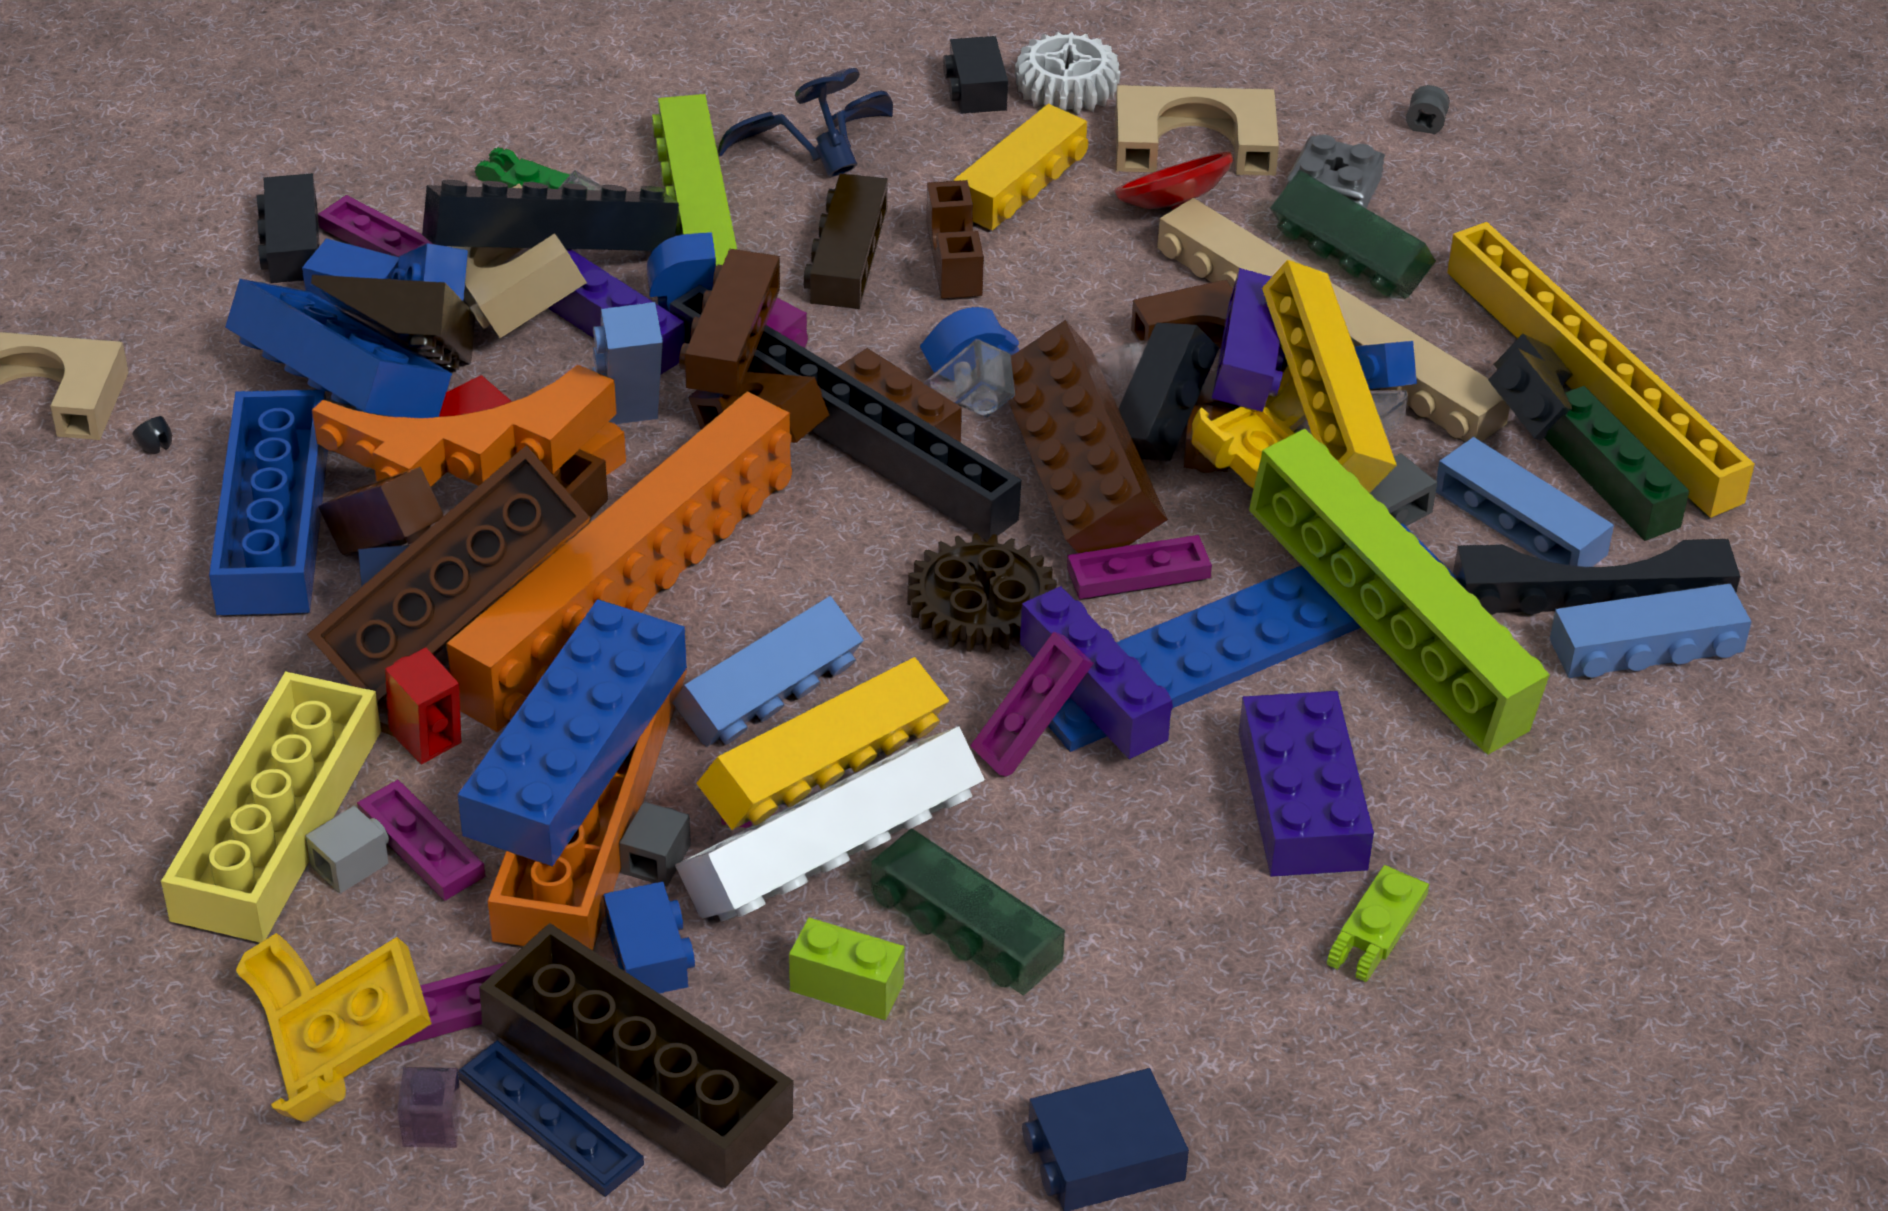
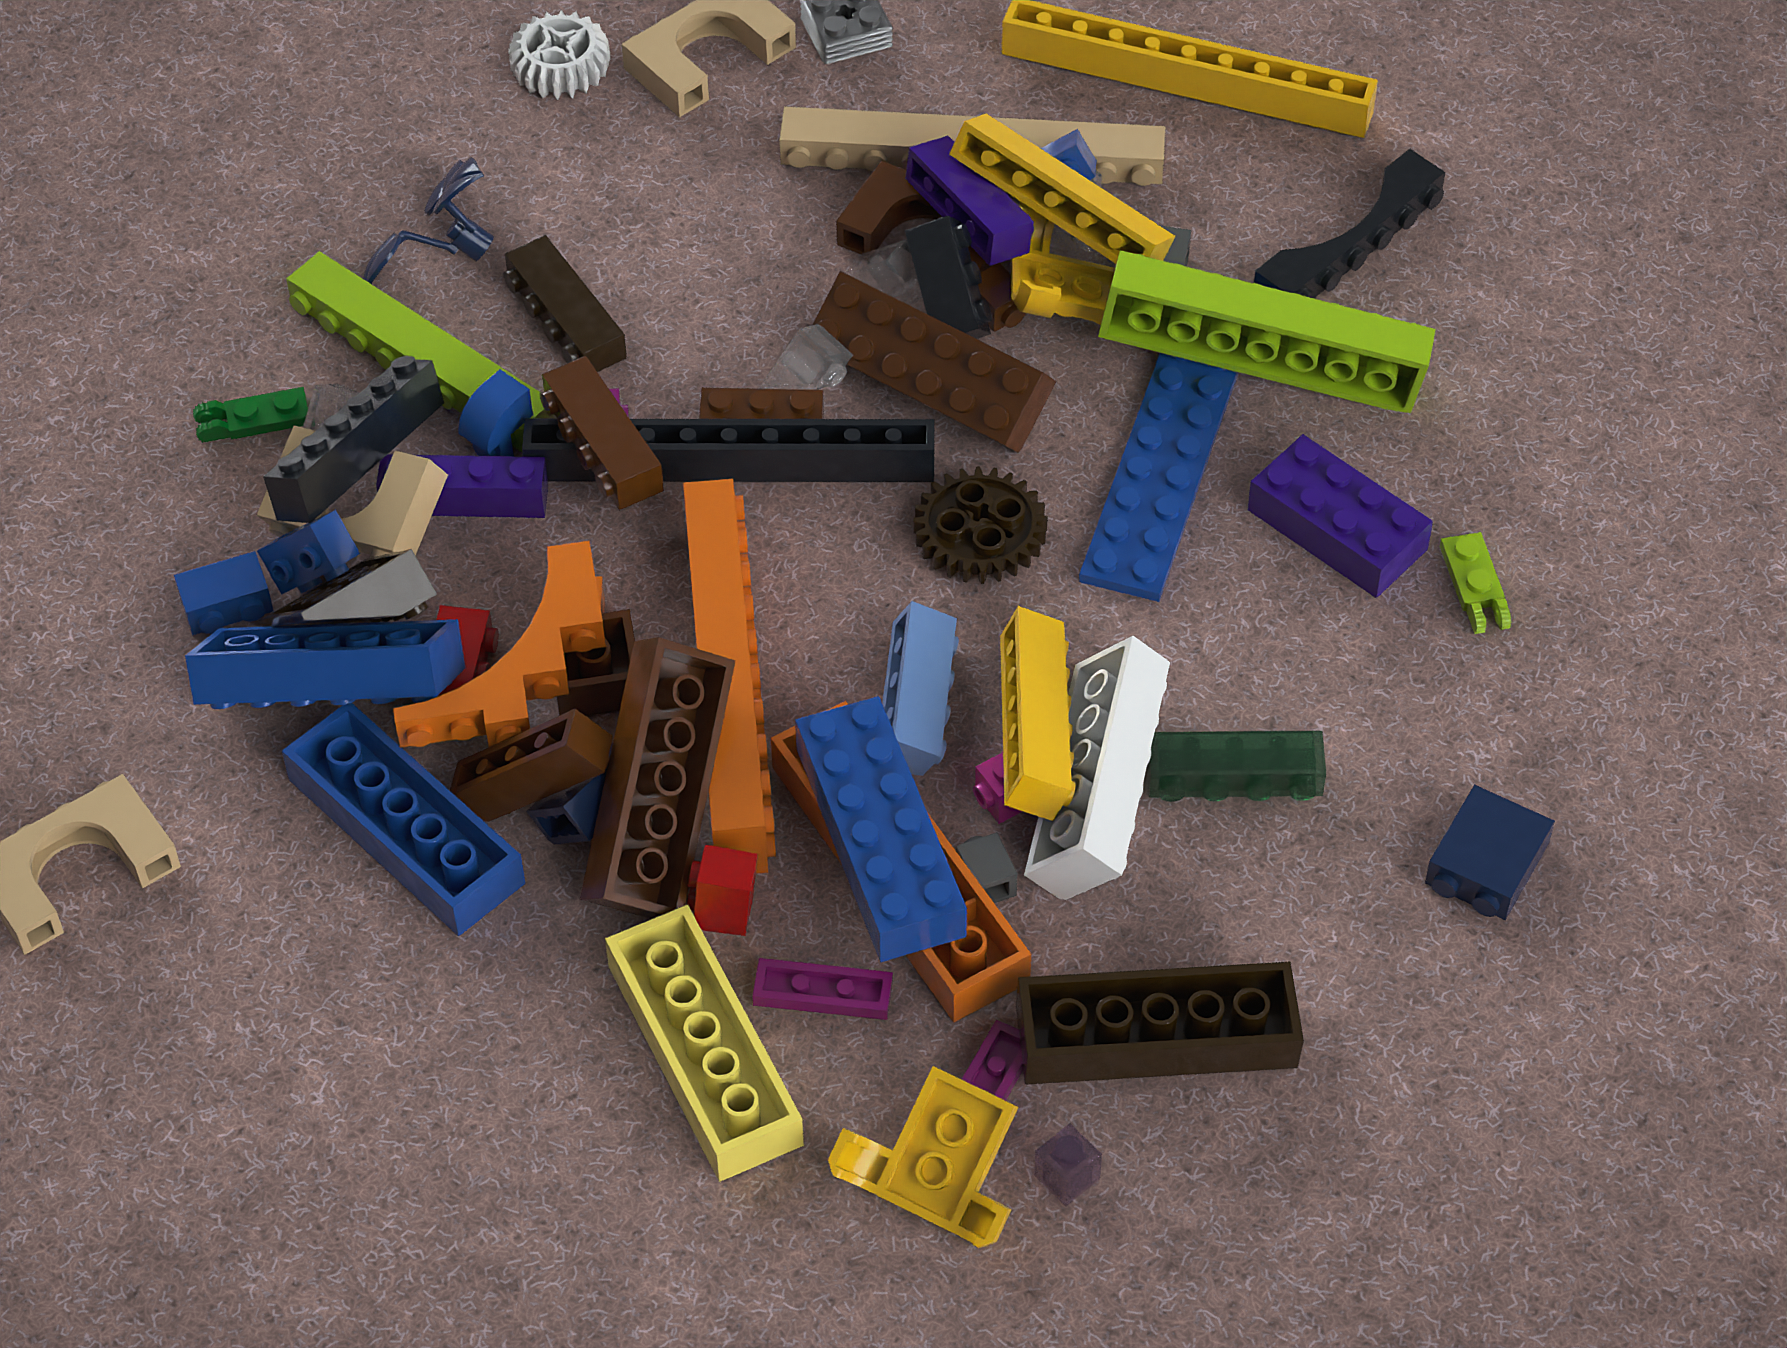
camera: 40 degrees left, 10 degrees up
black hinge [132,416,173,454] -> none
black brick [256,173,320,283] -> none
light grey brick [305,806,389,894] -> none
magenta plate [317,195,432,257] -> none
dark blue tile [458,1040,644,1197] -> none
medium blue brick [592,302,663,424] -> none
blue brick [603,882,695,993] -> none
reddish brown arch [688,372,829,443] -> none
lime brick [789,917,905,1021] -> none
blue brick [920,307,1020,384] -> none
reddish brown arch [926,180,984,299] -> none
black brick [943,36,1008,114] -> none
yellow brick [954,103,1089,230] -> none
magenta plate [970,632,1094,777] -> none
dark purple brick [1020,586,1173,759] -> none
magenta plate [1067,535,1212,599] -> none
red dish [1115,152,1233,211] -> none
clear green brick [1270,170,1436,299] -> none
medium blue brick [1436,437,1614,567] -> none
black arch [1488,333,1573,441] -> none
dark green brick [1544,386,1689,541] -> none
medium blue brick [1550,583,1752,678] -> none

